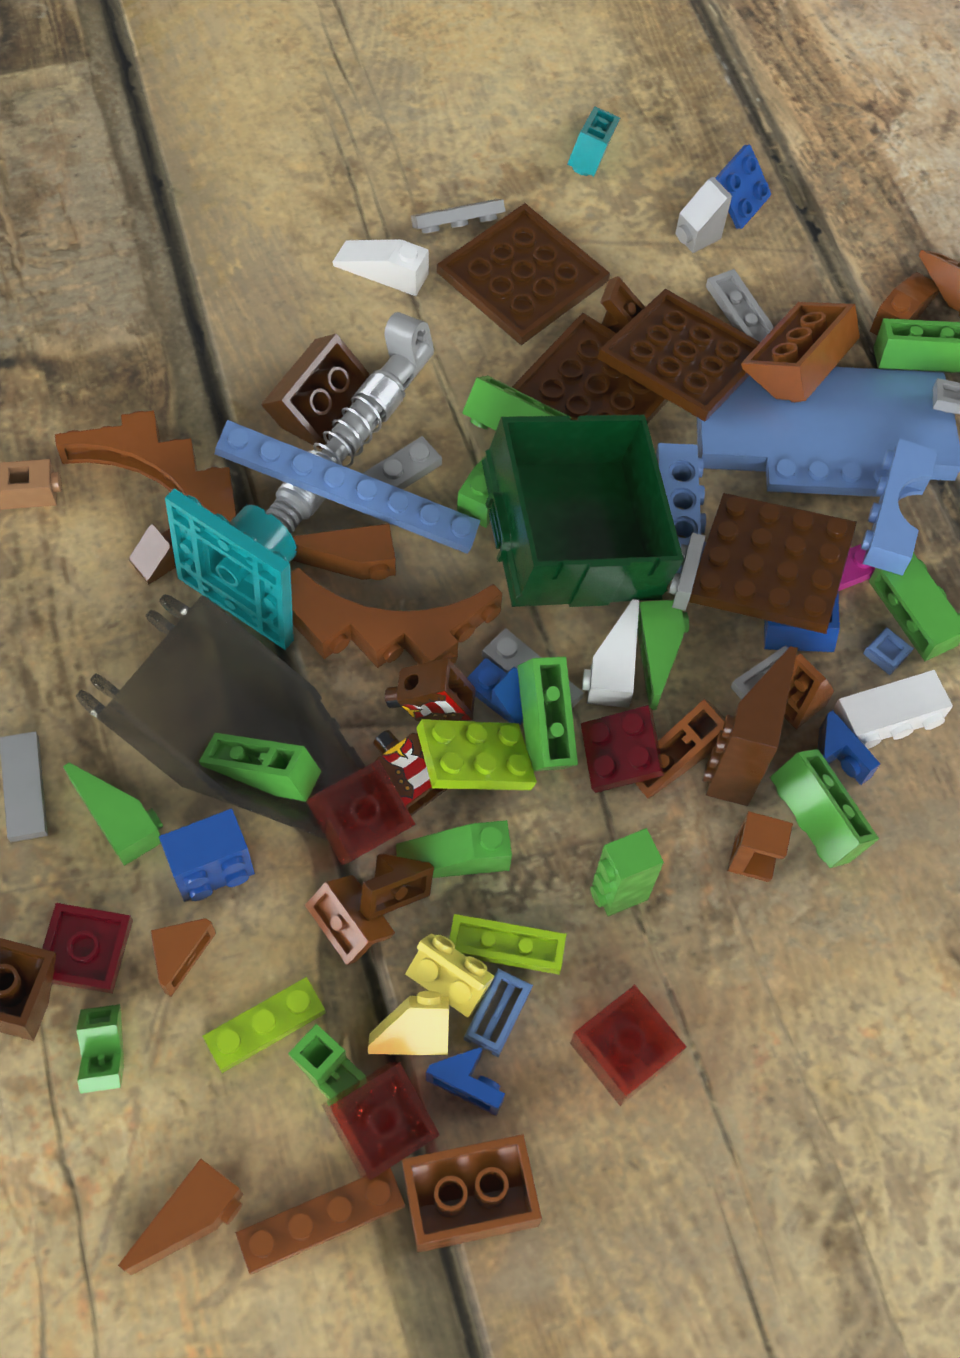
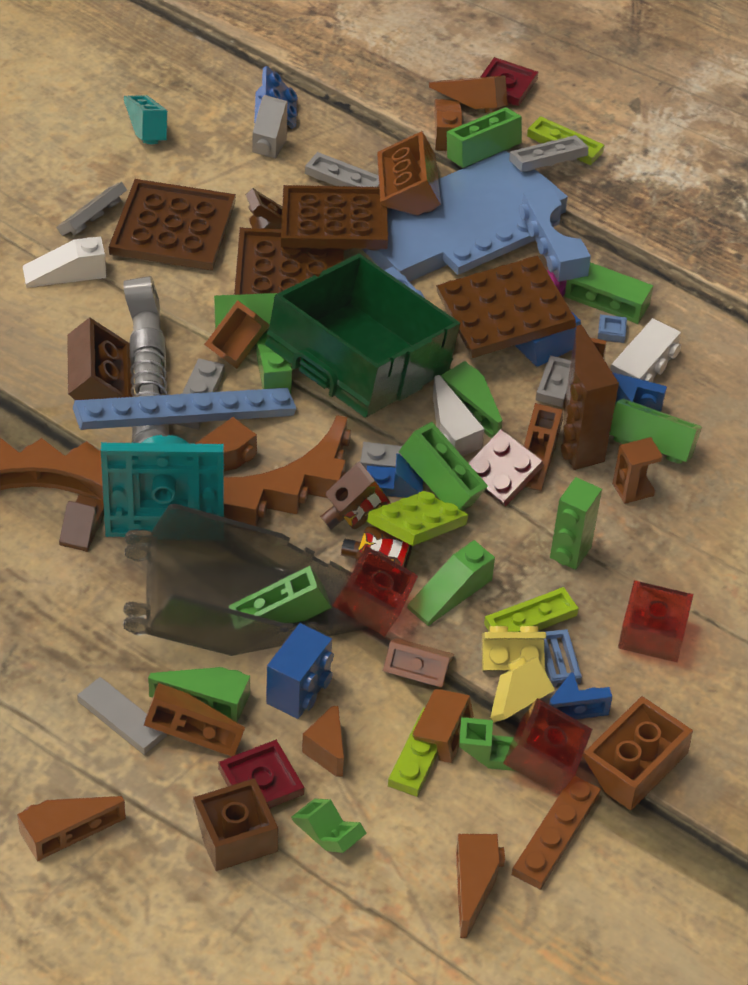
camera: 35 degrees left, 15 degrees down
reddish brown slope [360,854,434,921] -> none
light grey plate [669,533,705,611] -> none
none -> dark orange slope [144,683,245,757]
none -> dark orange panel [204,300,270,369]
none -> dark orange panel [413,689,474,763]

